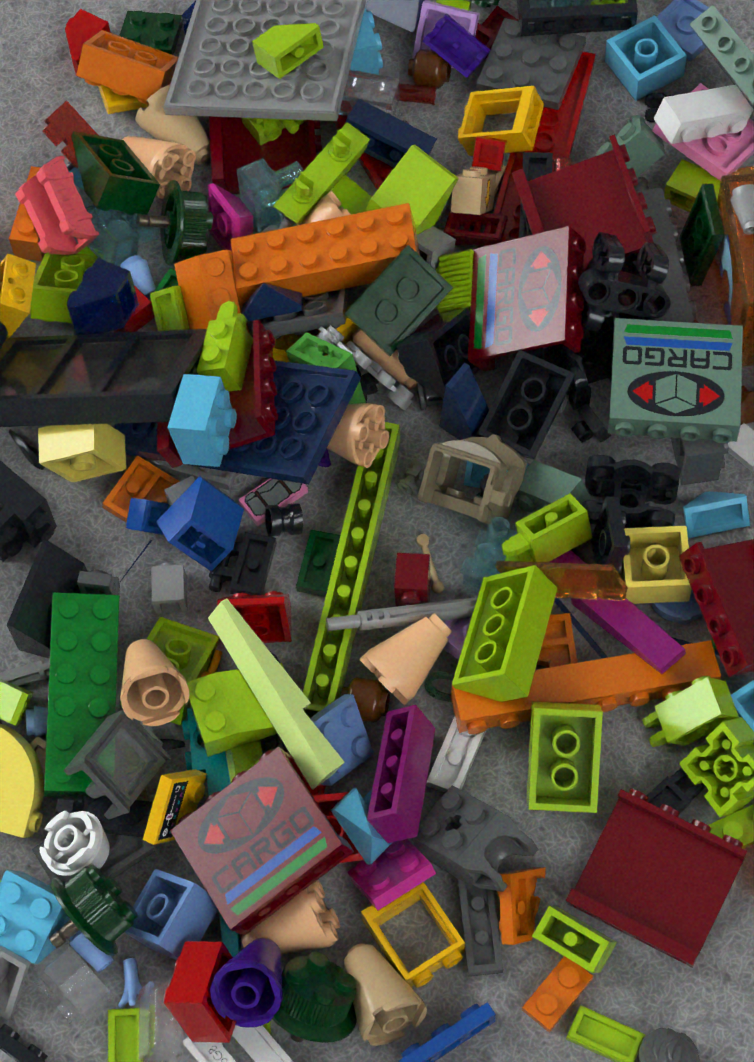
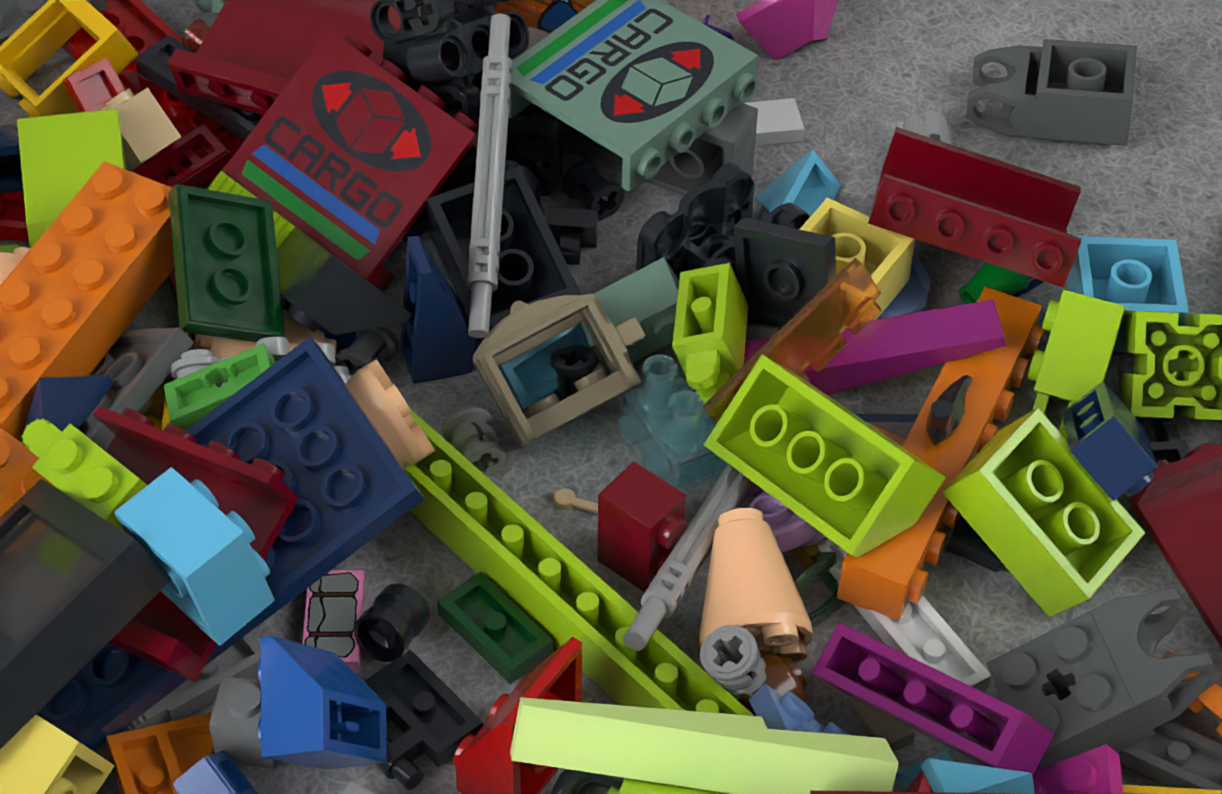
camera: 60 degrees left, 15 degrees down
none -> light grey axle [466,14,513,338]
none -> light grey bush [700,625,766,700]
none -> black bar [927,375,973,445]
none -> dark blue brick [1062,381,1158,501]

